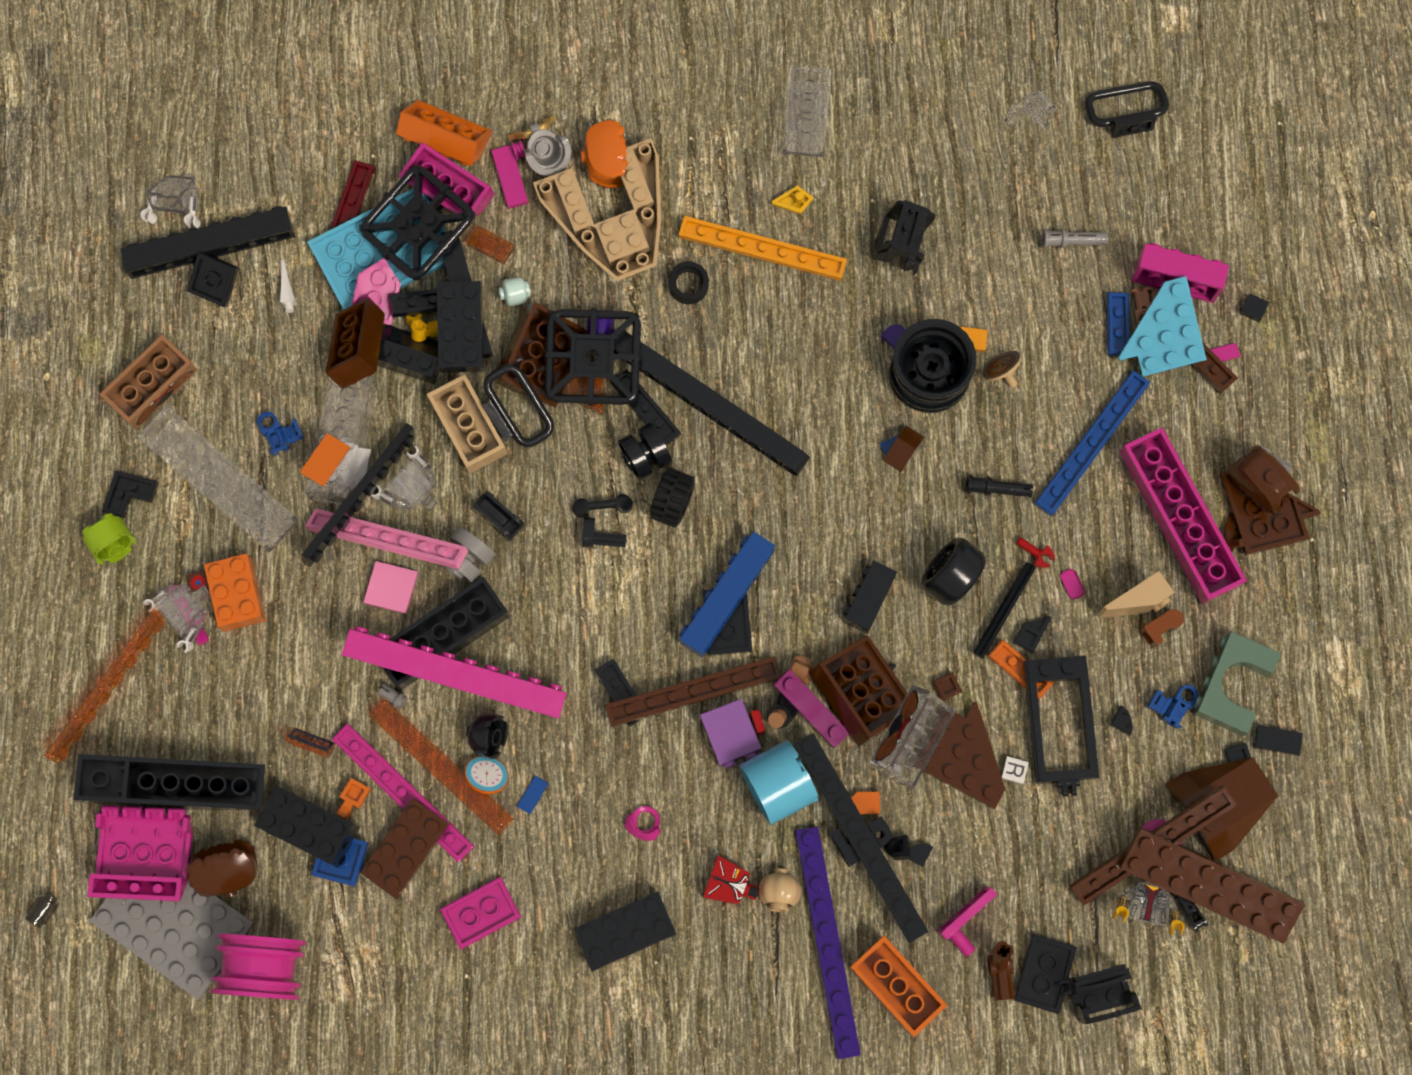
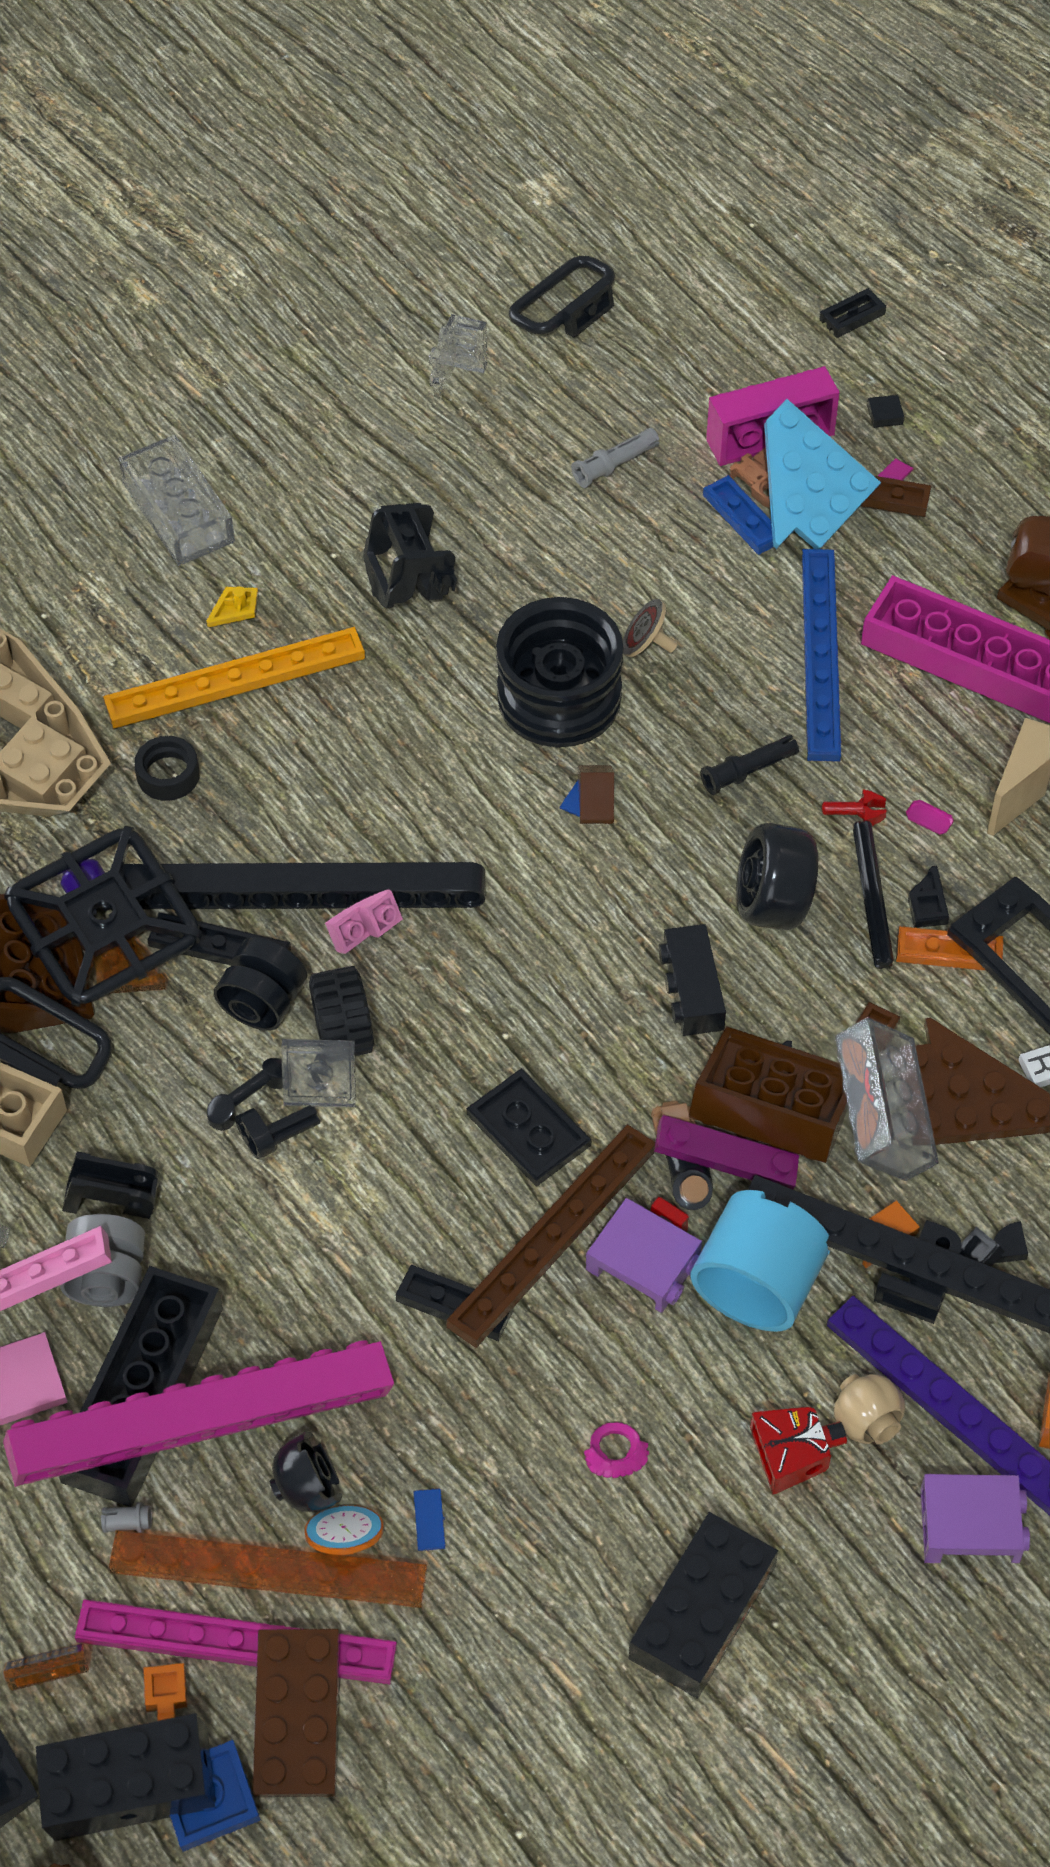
camera: 35 degrees left, 20 degrees down
dark pink tile [440,876,521,950] -> none
blue brick [679,531,775,658] -> none
dark purple tile [881,324,905,350] -> none
none -> clear tile [281,1039,356,1107]
none -> bright pink slope [325,890,403,954]
none -> black tile [819,288,886,338]
none -> medium lavender panel [920,1474,1030,1563]

